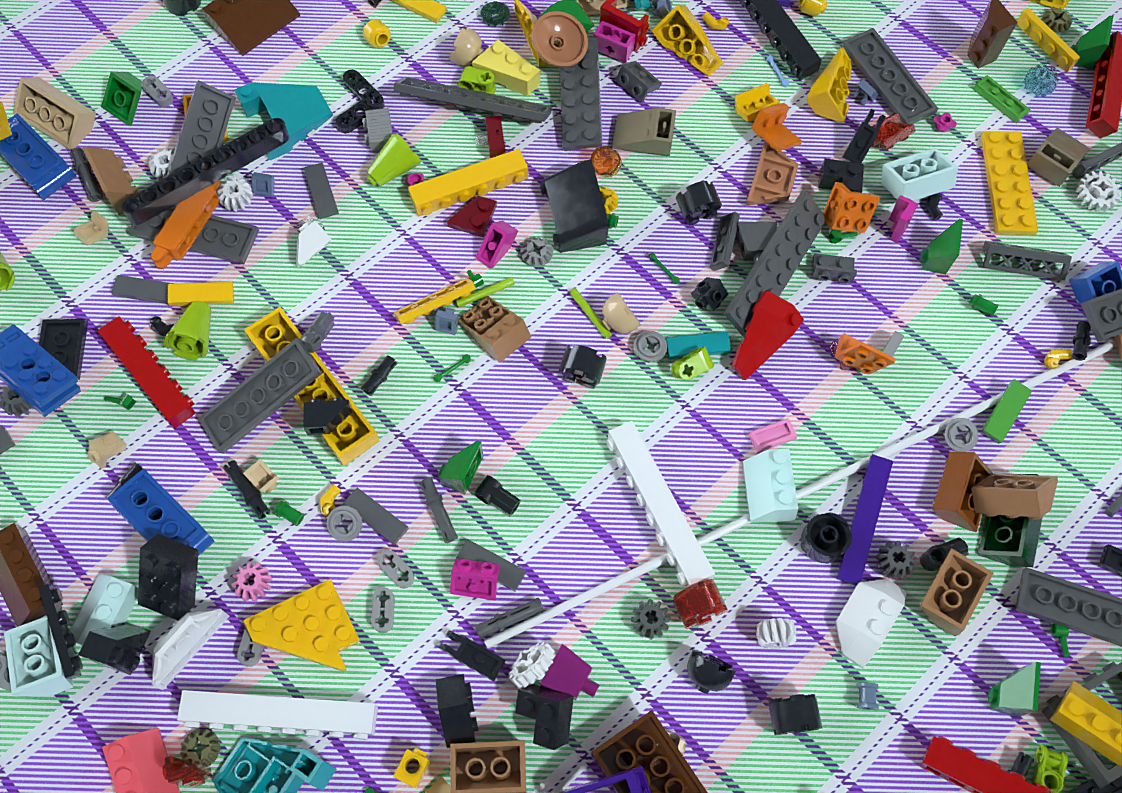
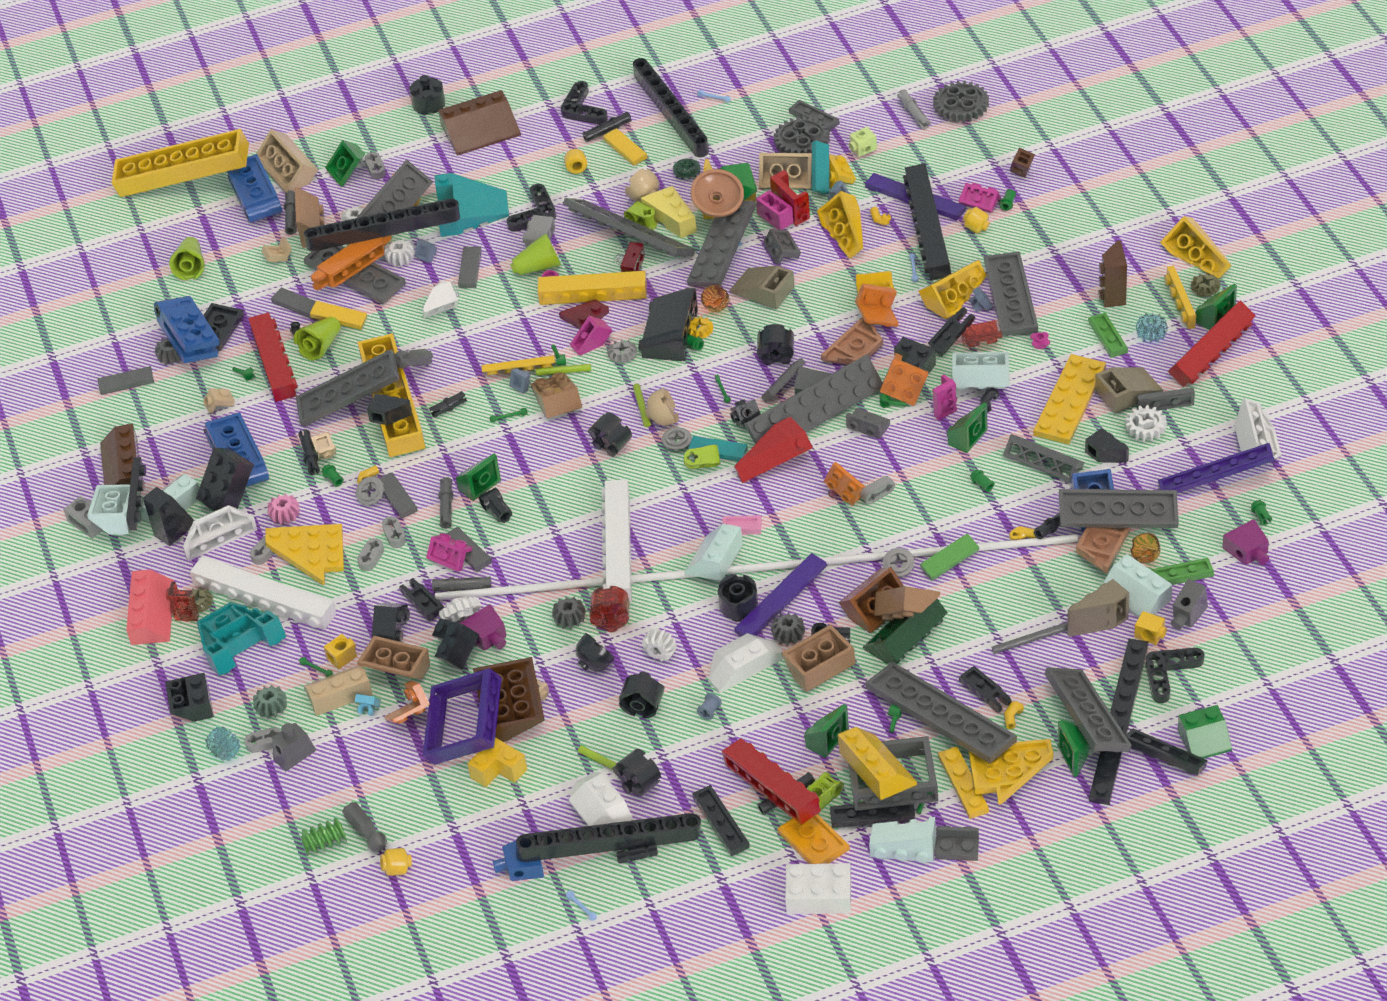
camera: 30 degrees right, 20 degrees down
none -> black slope [1085,428,1129,463]

